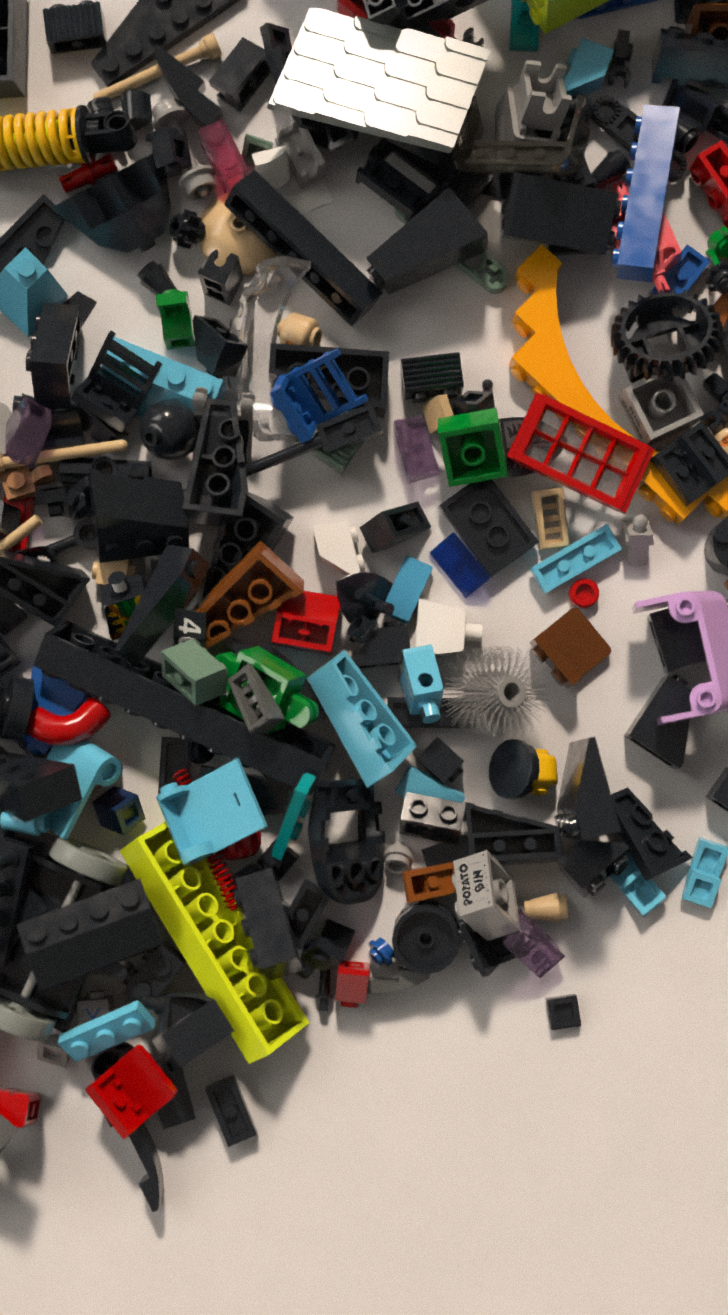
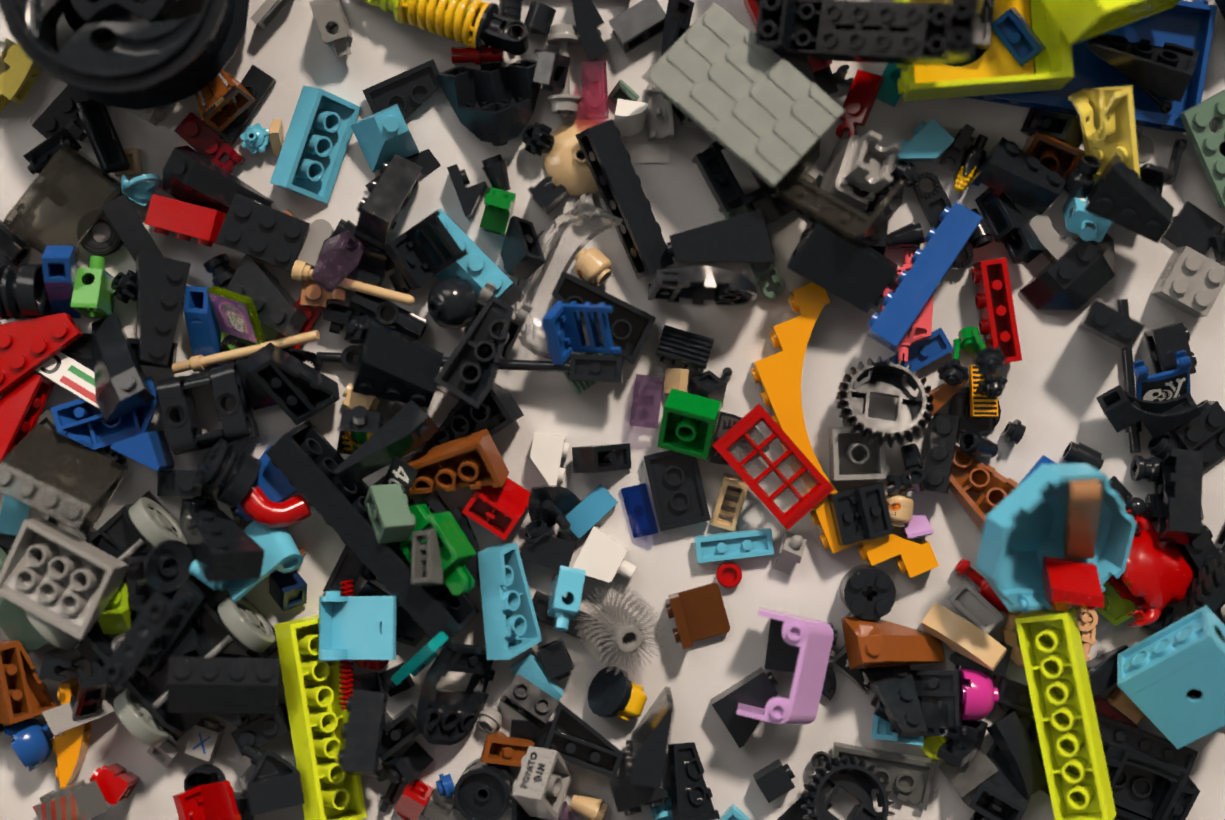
camera: 25 degrees right, 5 degrees up
medium azure plate [58,1000,155,1062] -> none
none -> black slope [447,164,487,219]
none -> black slope [648,266,757,306]
none -> red plate [835,70,884,139]
none -> black piece [953,134,988,193]

